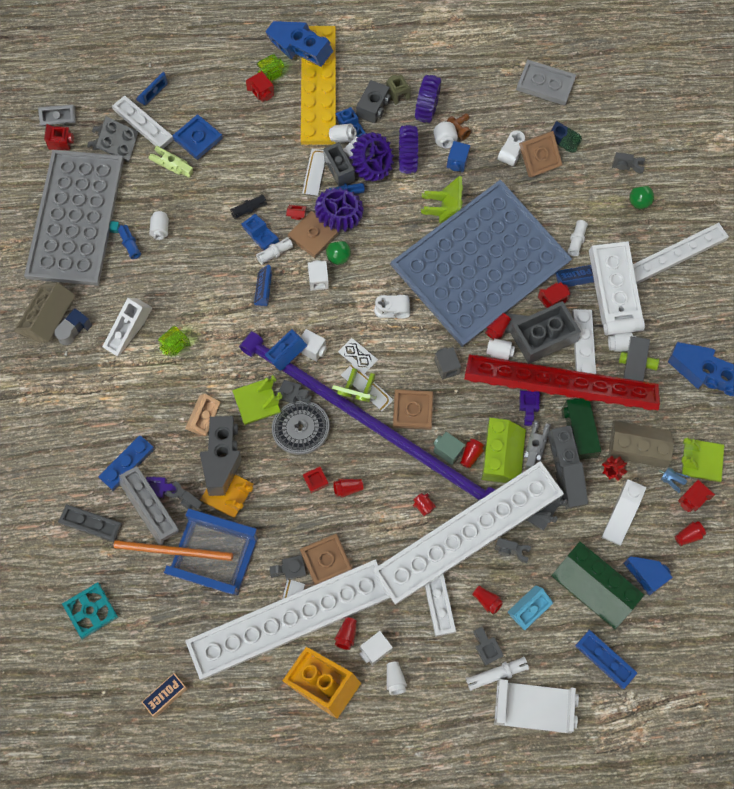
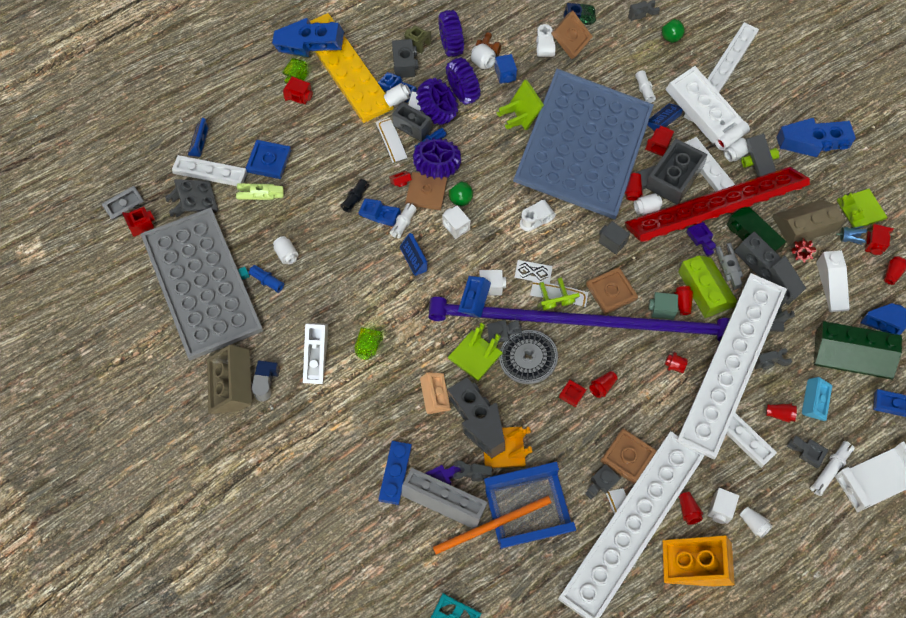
camera: 30 degrees left, 5 degrees down
dark grey tile [58,504,122,543] -> none

